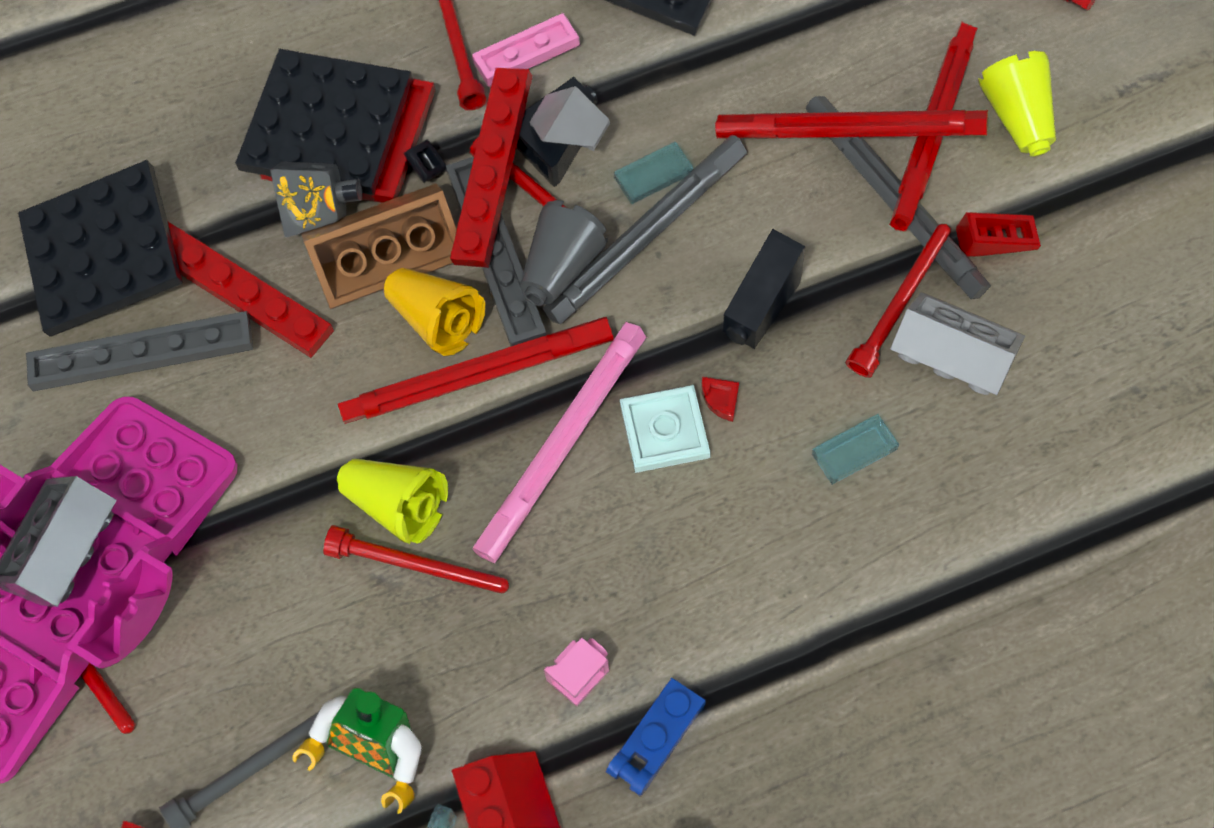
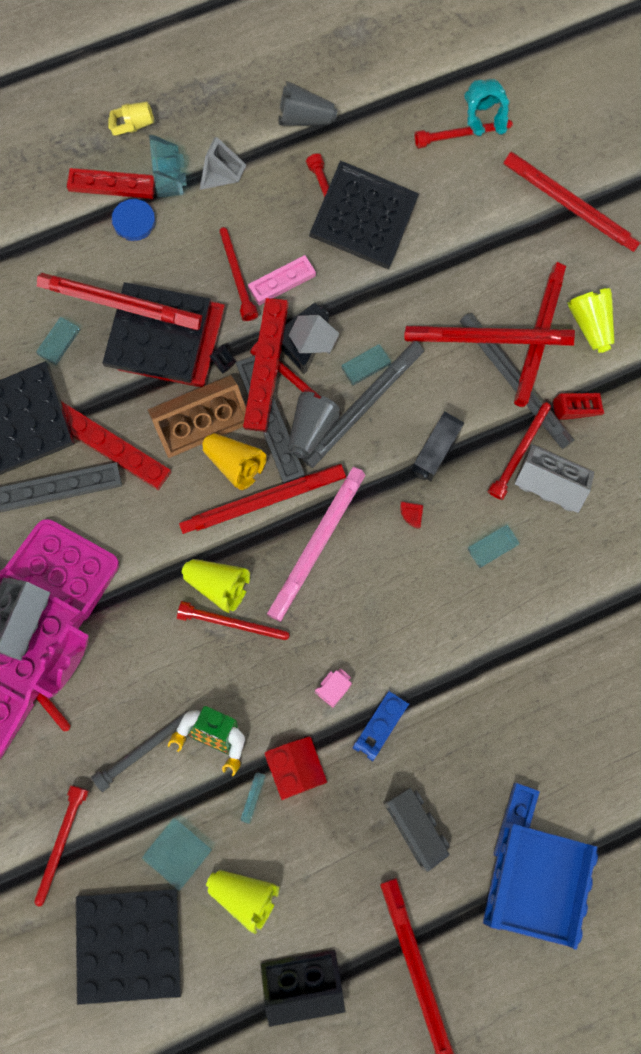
camera: 10 degrees left, 10 degrees up
dark grey torso [270,162,362,237] -> none
light aqua tile [620,385,710,473] -> none
none -> clear light blue tile [36,317,80,365]
none -> piece [37,273,202,330]

